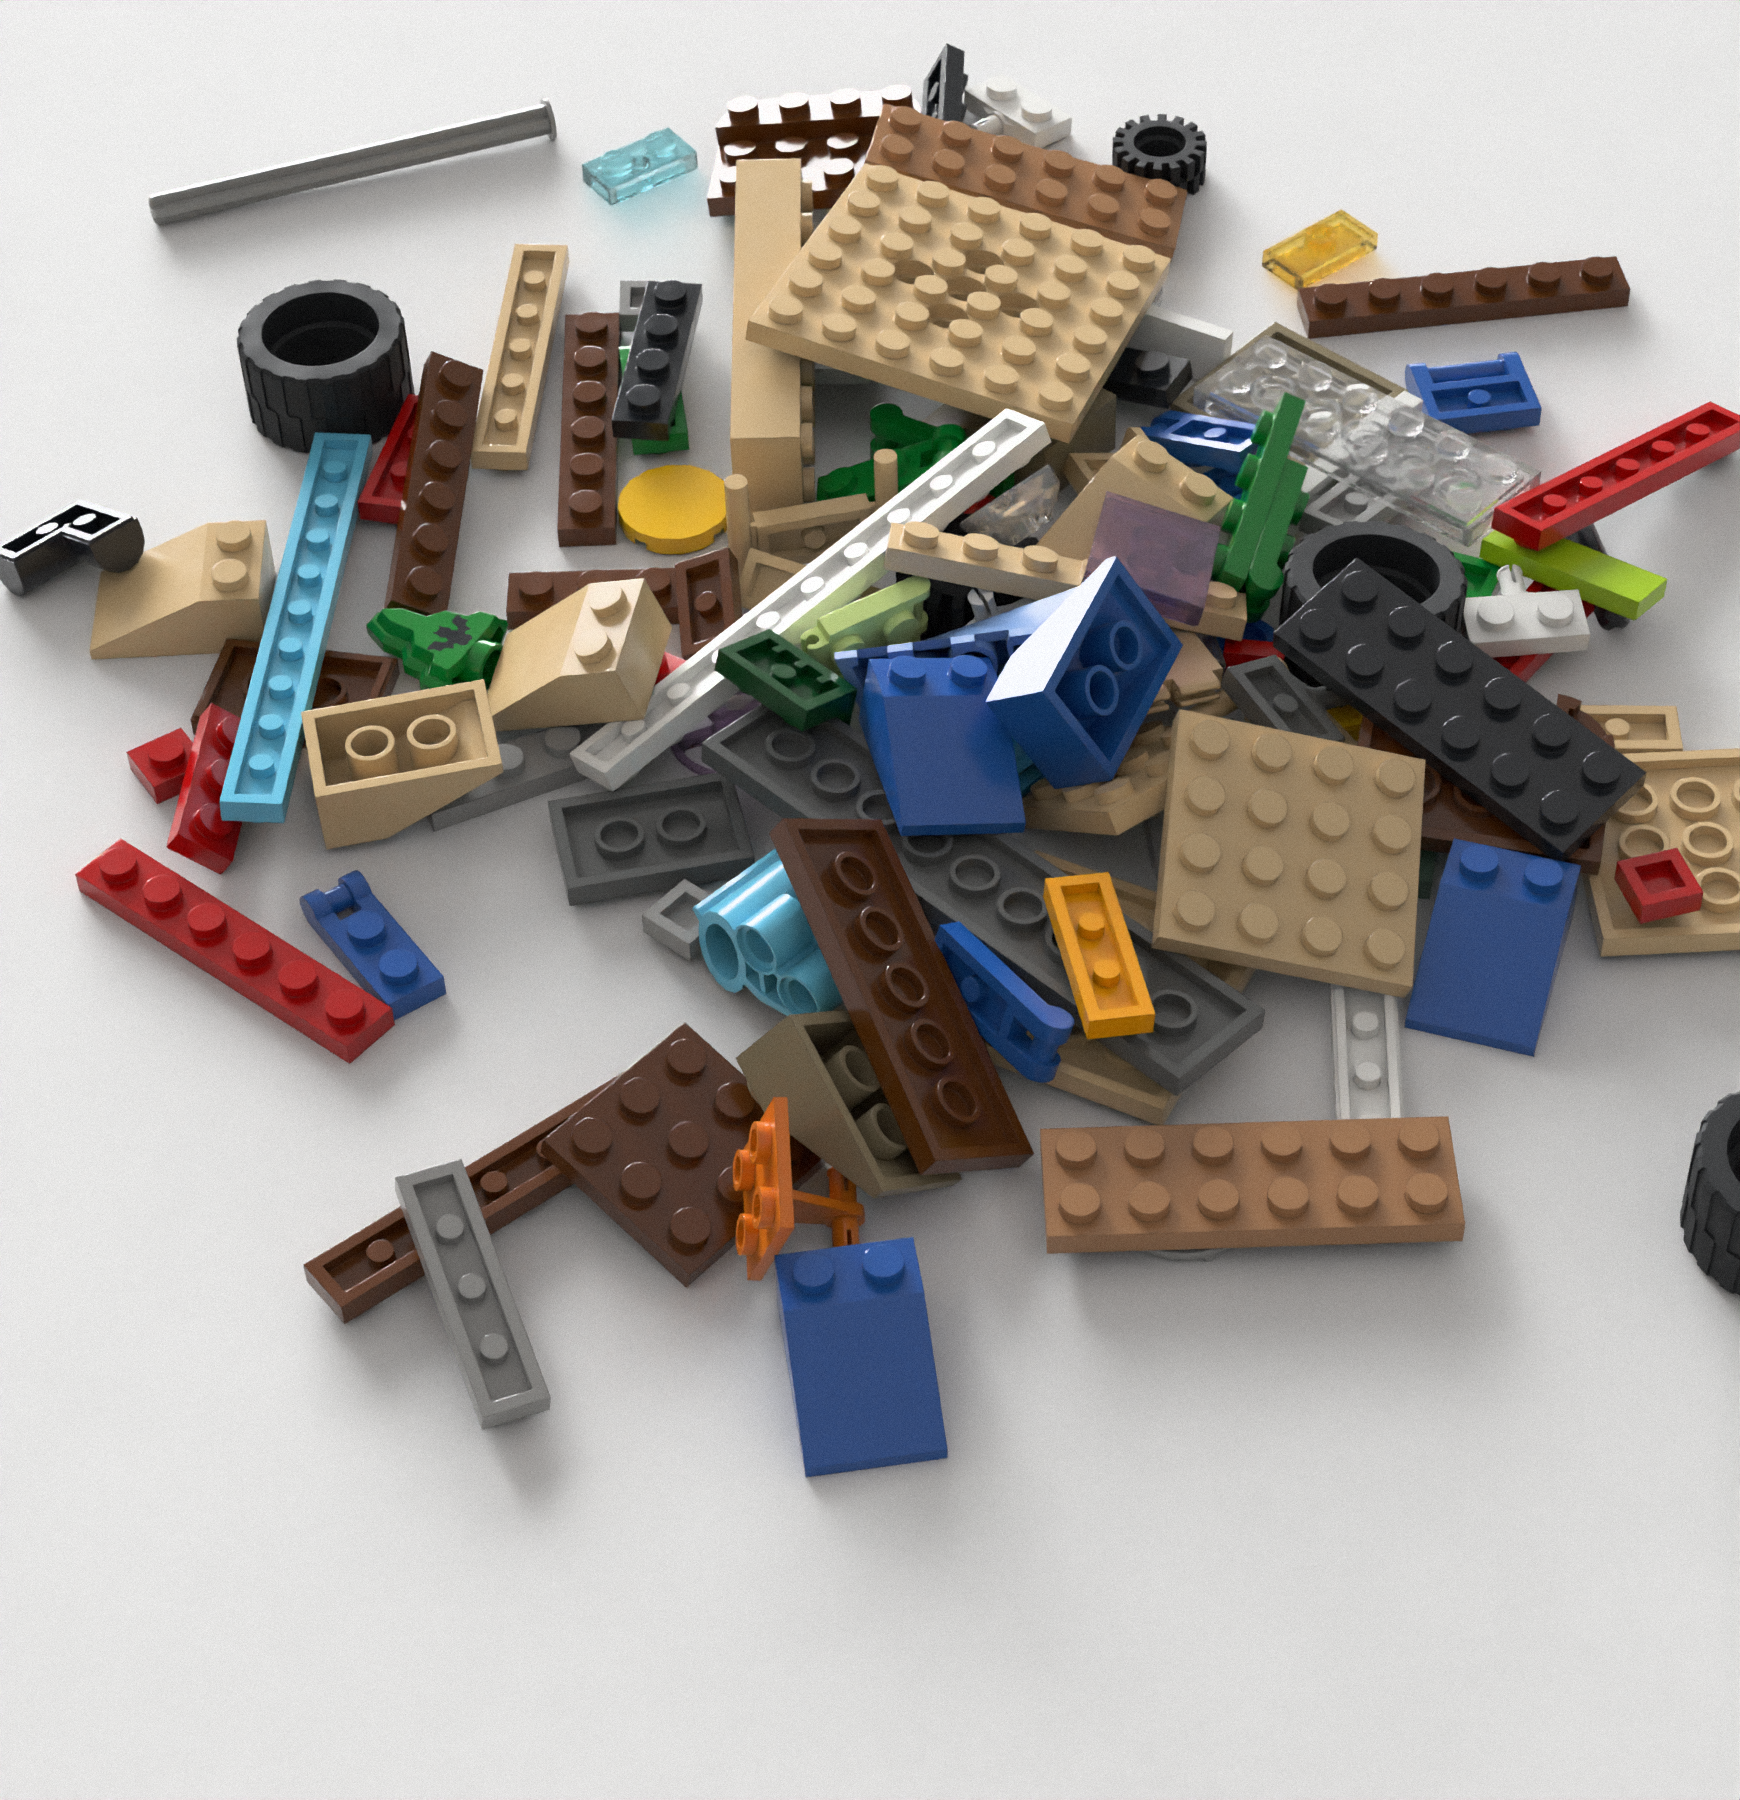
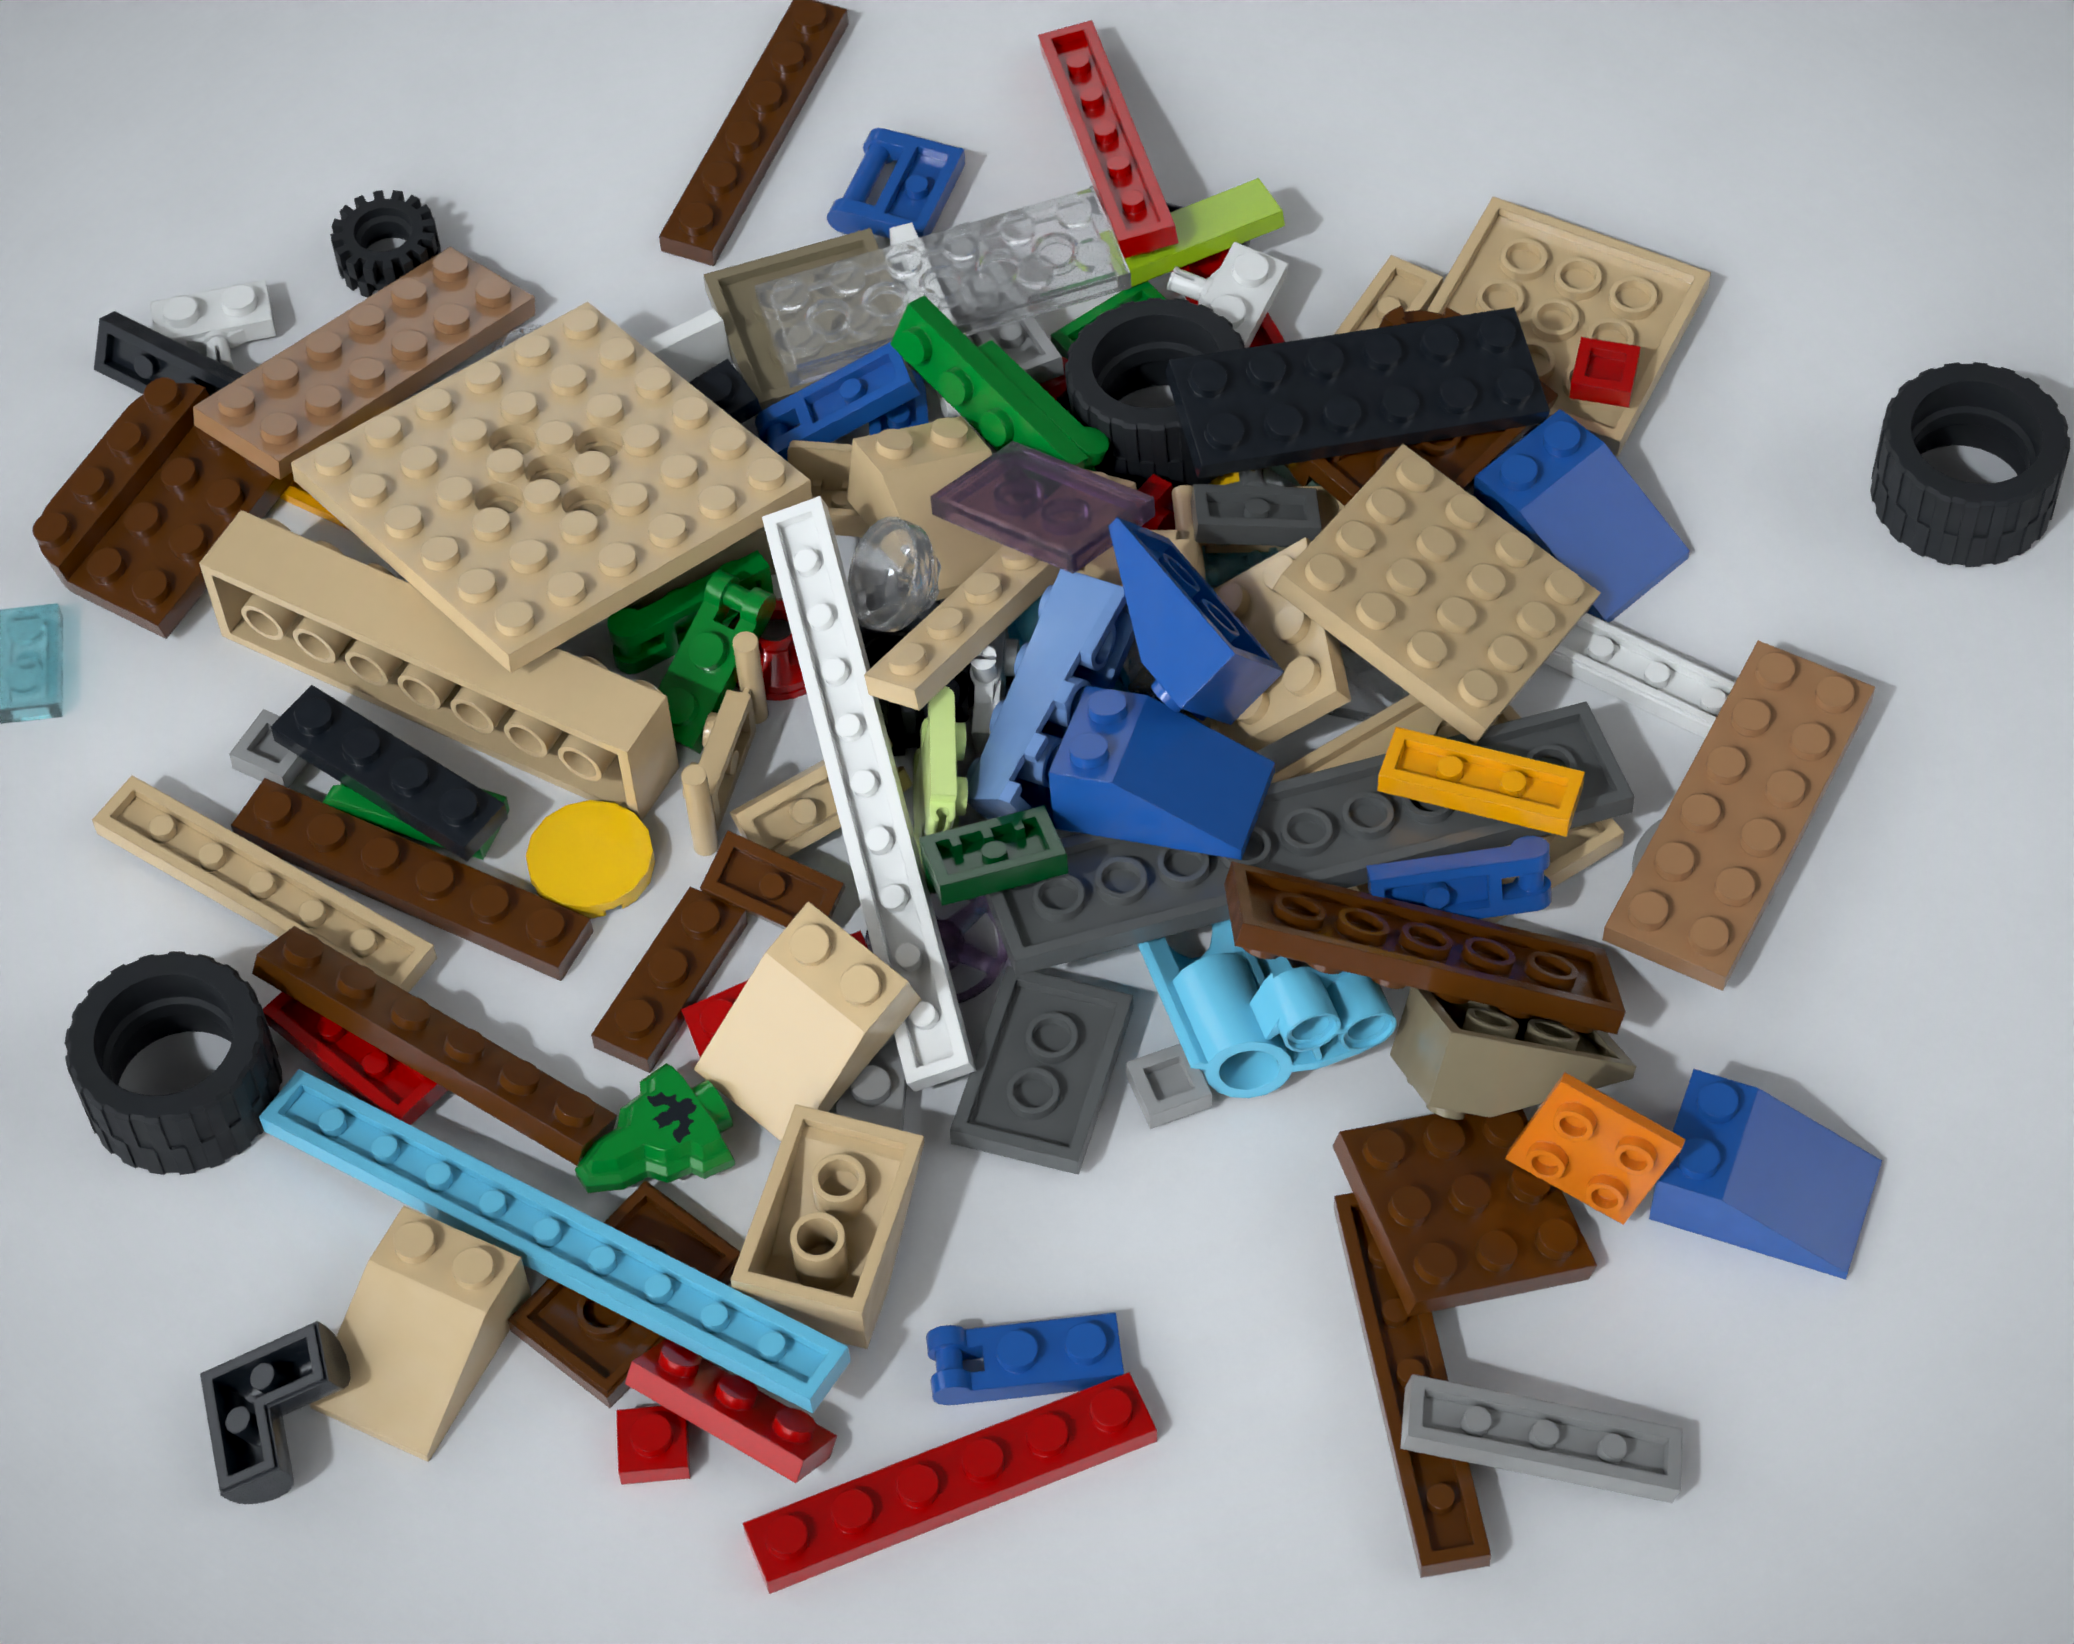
camera: 60 degrees left, 10 degrees up
clear yellow plate [1262,209,1378,291] -> none

